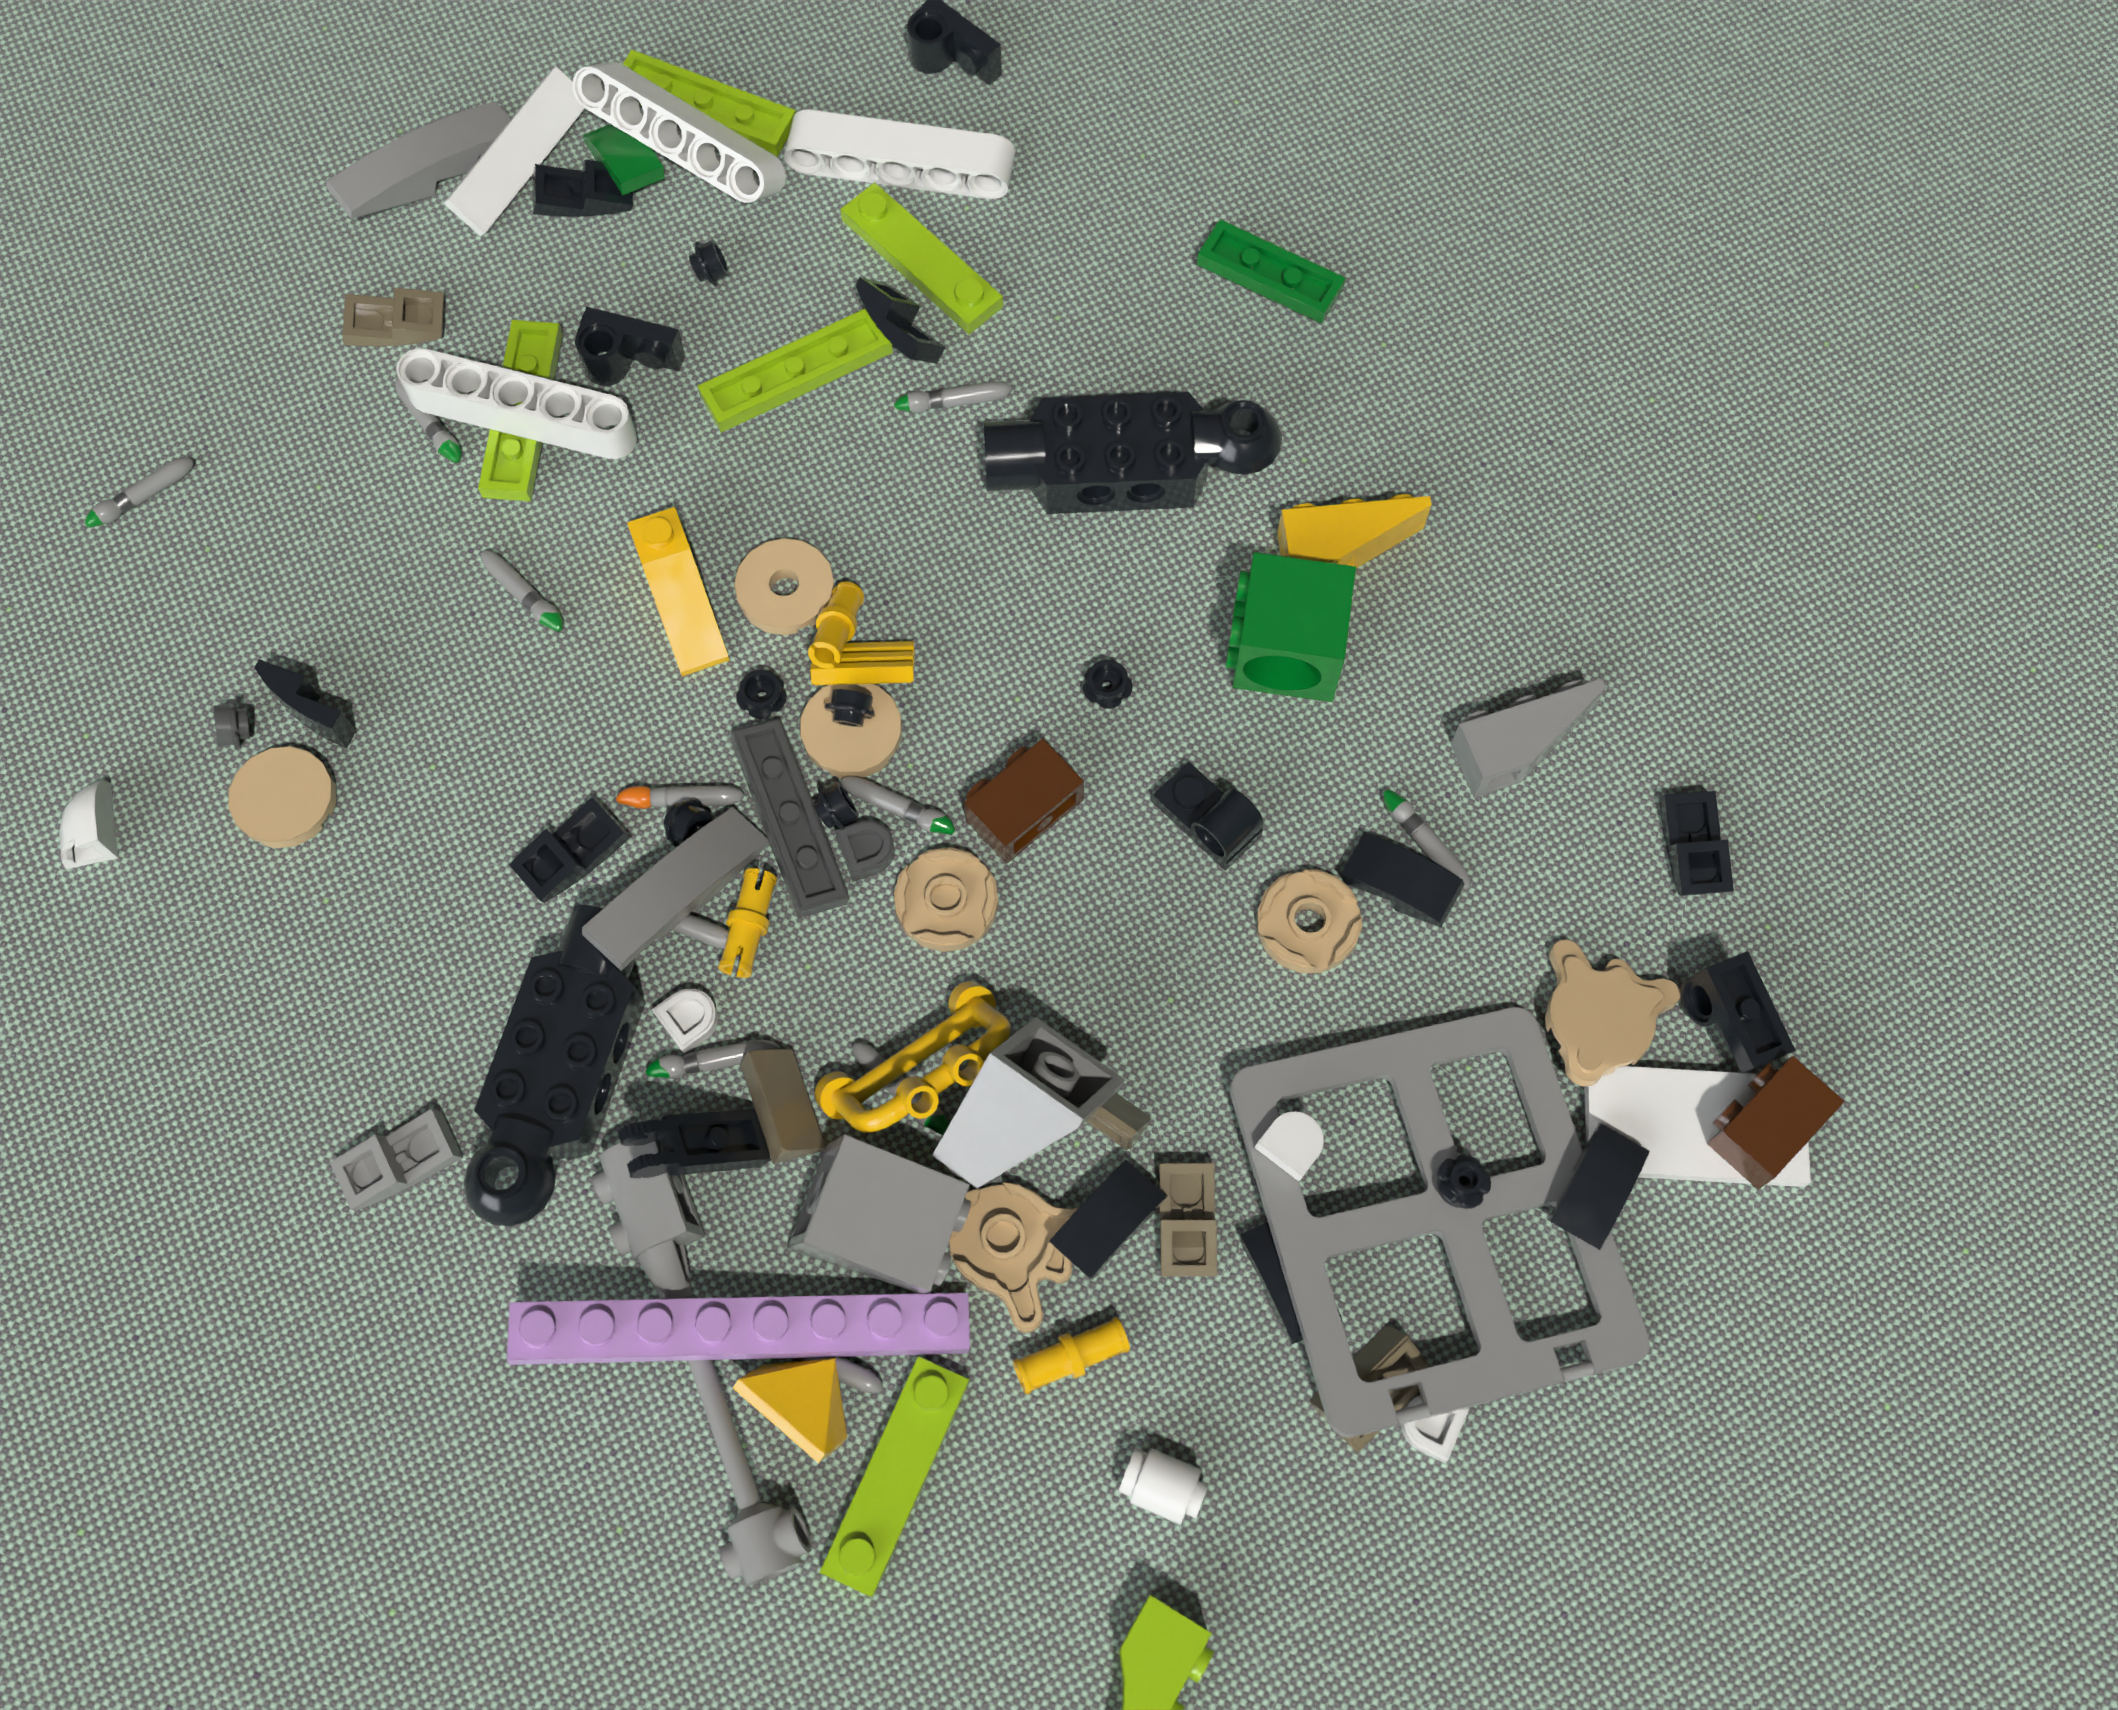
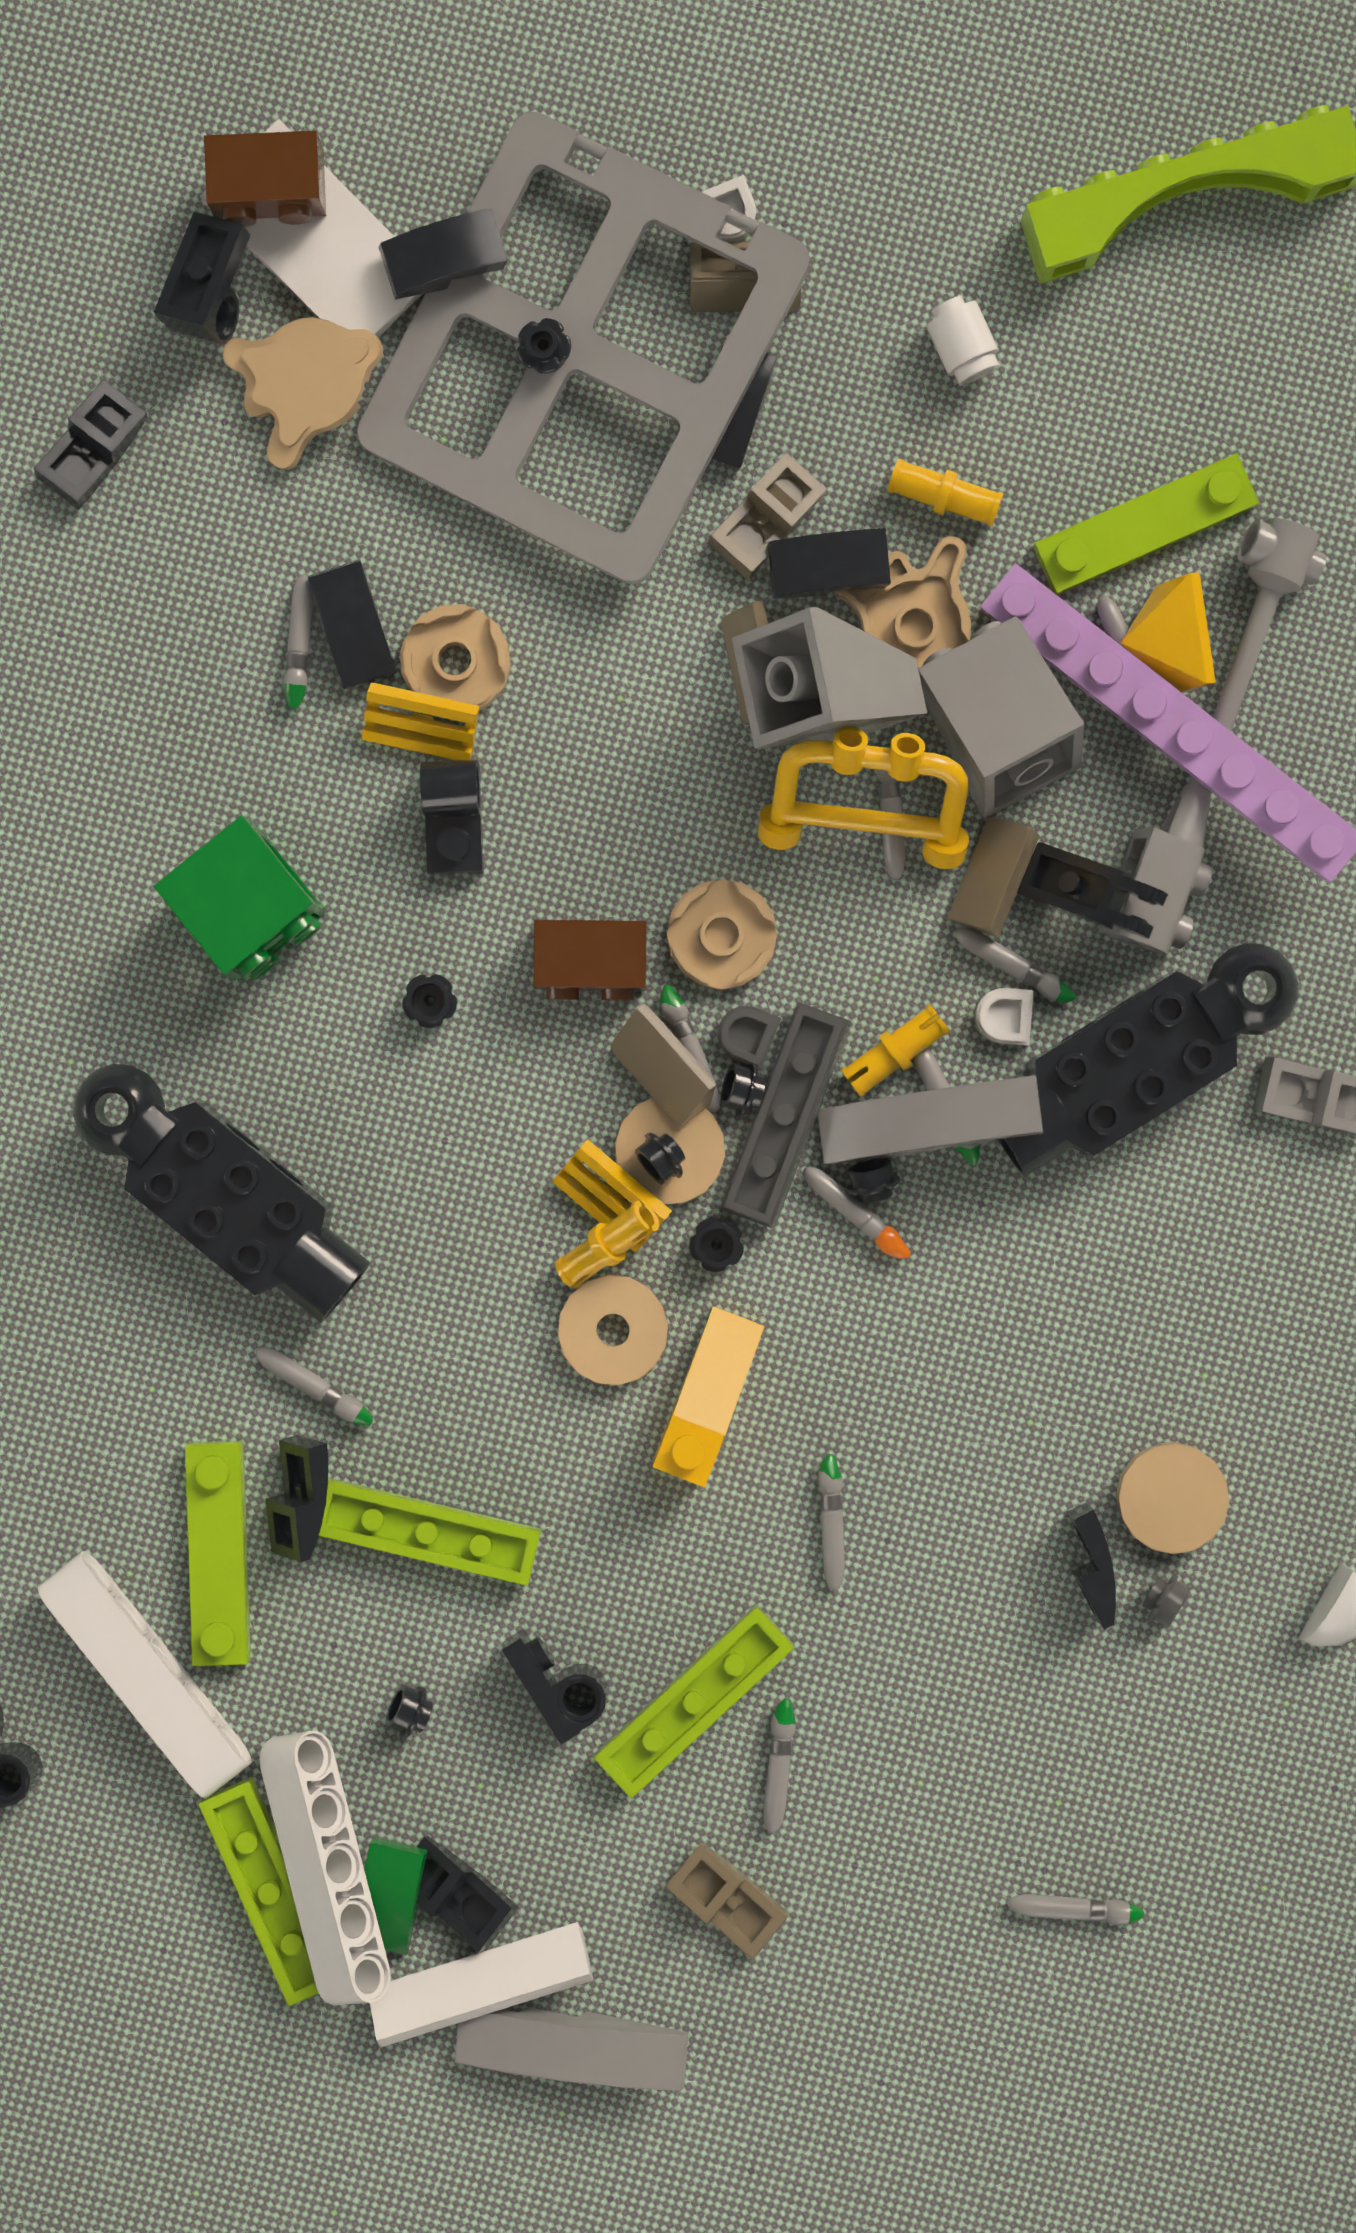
camera: 140 degrees left, 20 degrees up
white beam [396,348,637,459] -> none
black slope [509,797,631,903] -> none
white tile [1254,1112,1324,1181] -> none
yellow slope [1277,494,1432,568] -> none
light grey slope [1451,679,1606,798] -> none
none -> yellow tile [361,682,480,761]
none -> dark tan slope [611,1004,716,1126]

